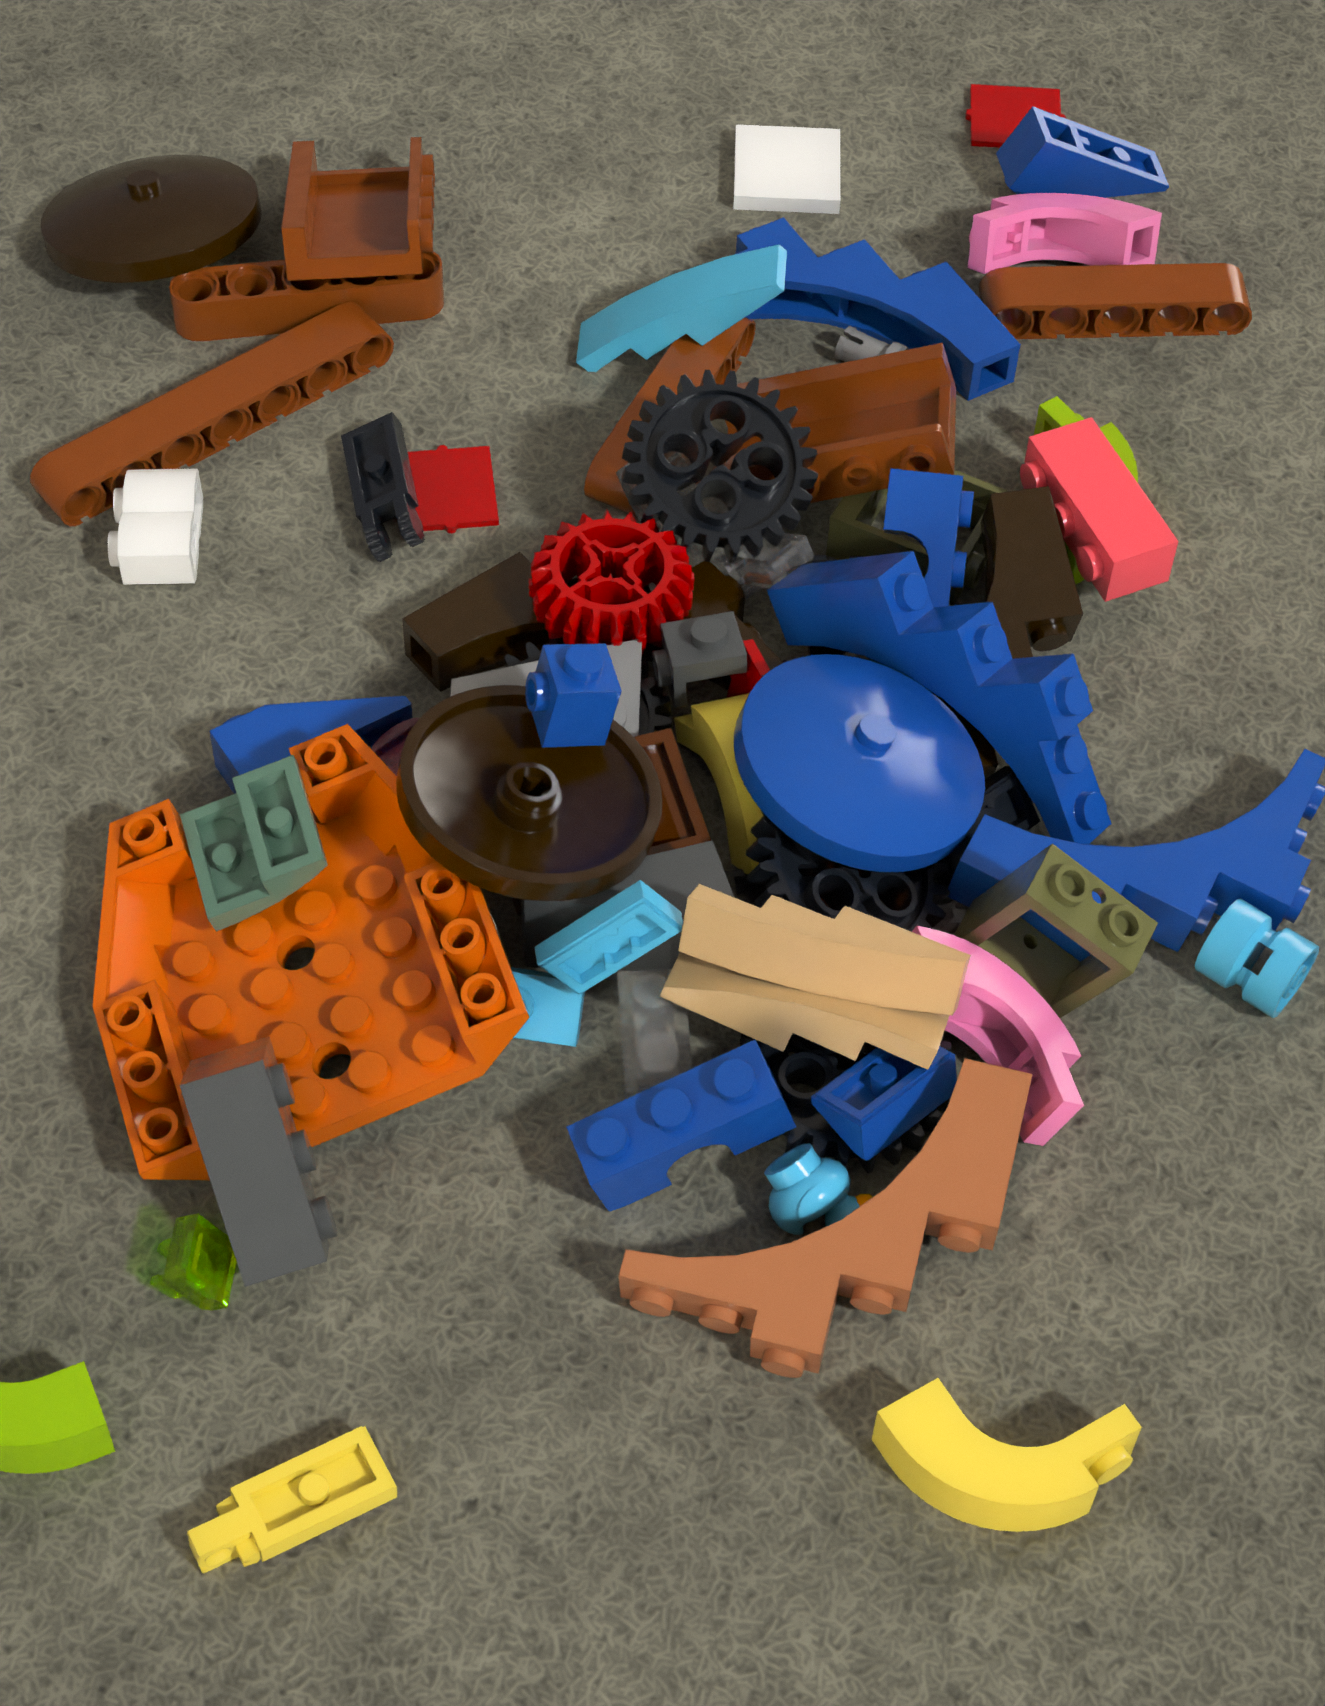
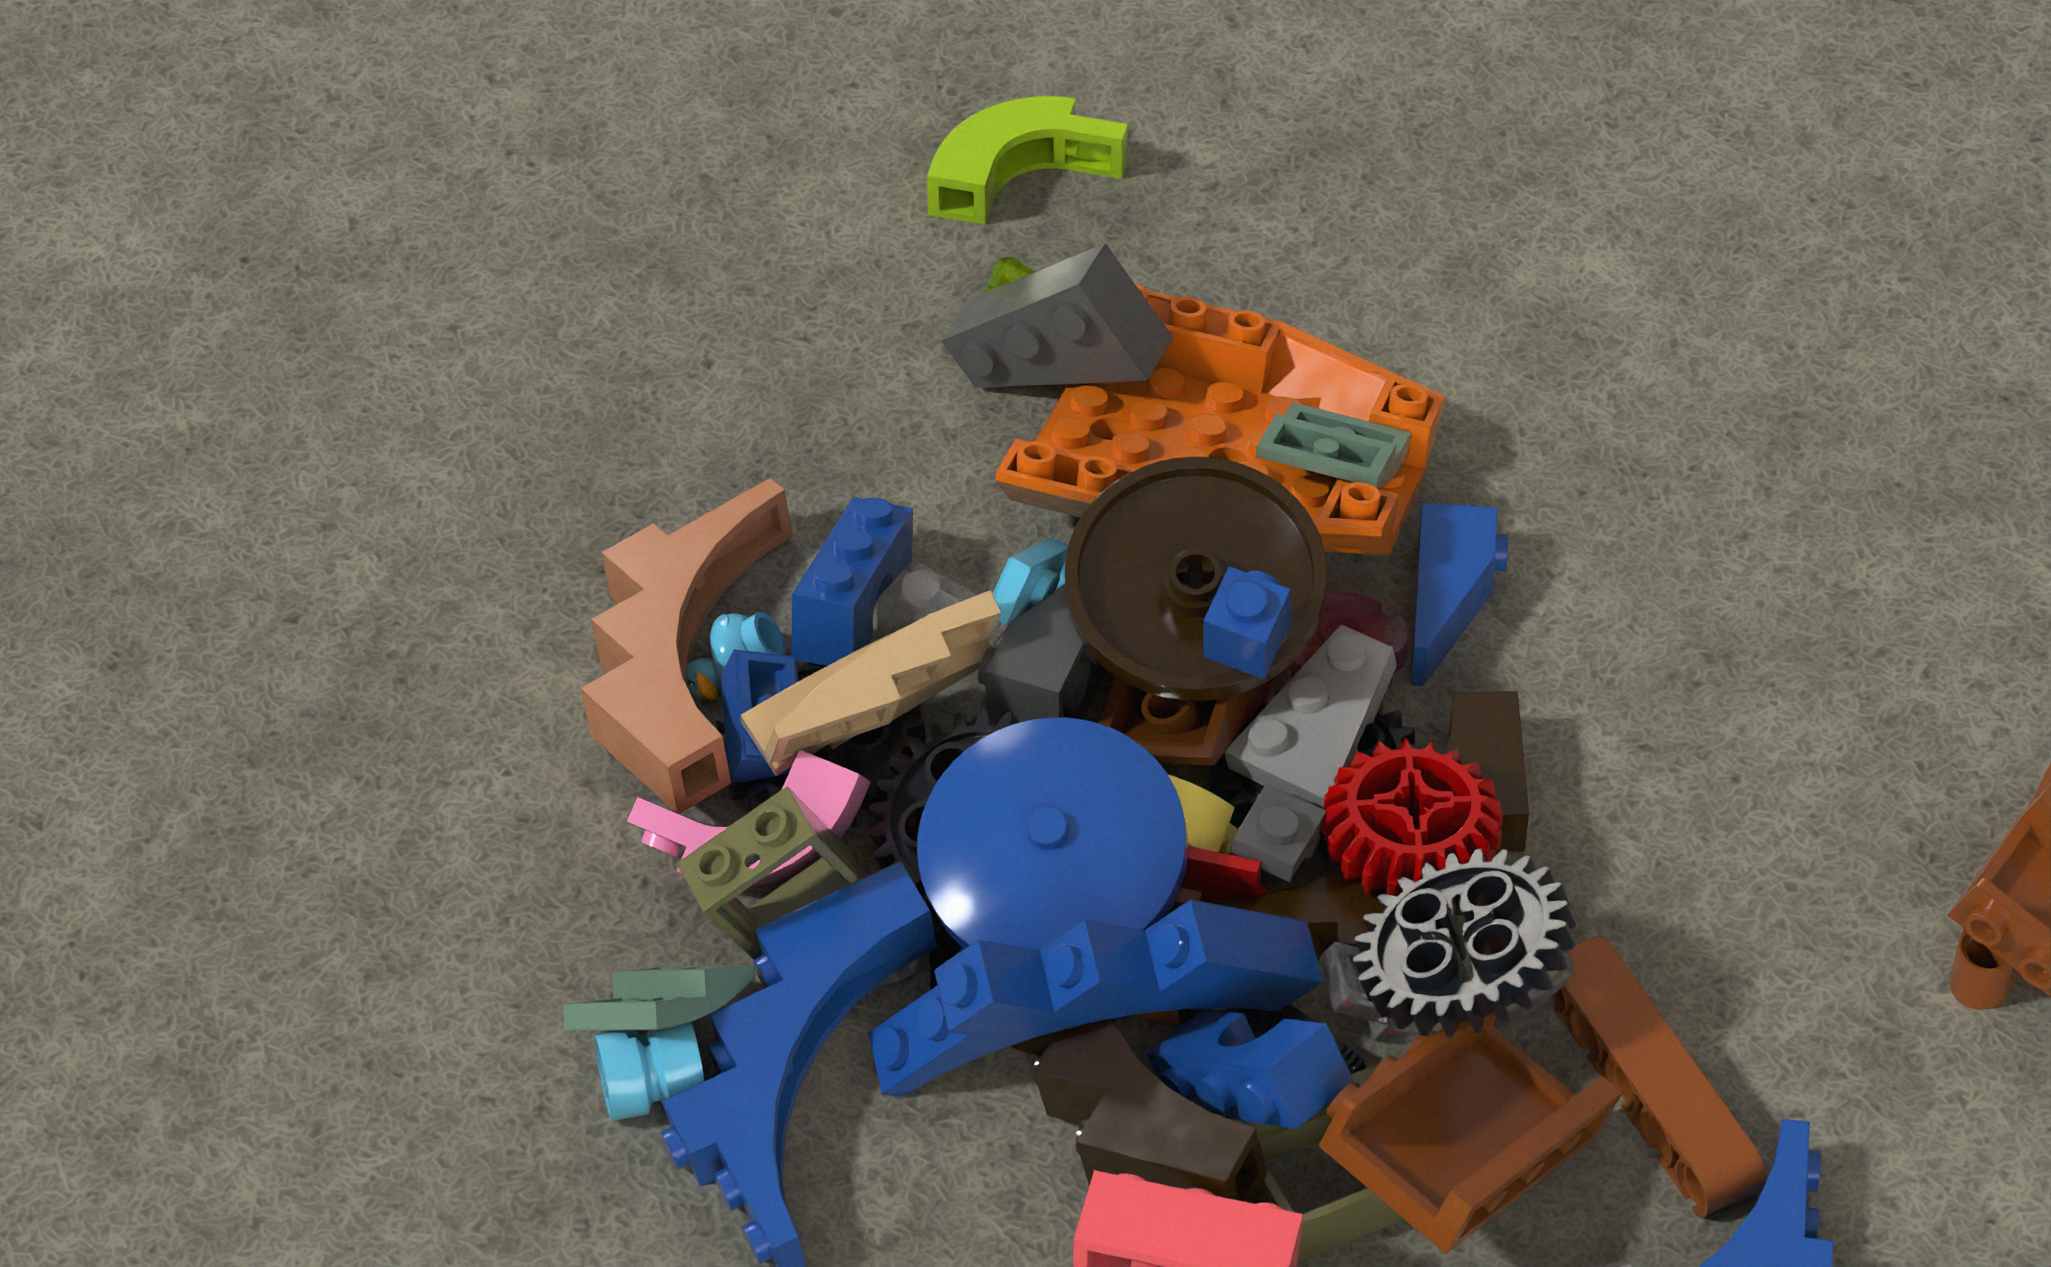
camera: 130 degrees right, 5 degrees down
dark orange beam [30,302,394,526] -> none
white brick [108,469,203,585] -> none
light yellow hinge [187,1426,397,1573] -> none
black hinge [341,412,425,562] -> none
red piece [408,445,499,533] -> none
medium azure slope [576,245,787,372] -> none
light yellow arch [872,1378,1142,1532] -> none
none -> sand green slope [563,964,755,1031]

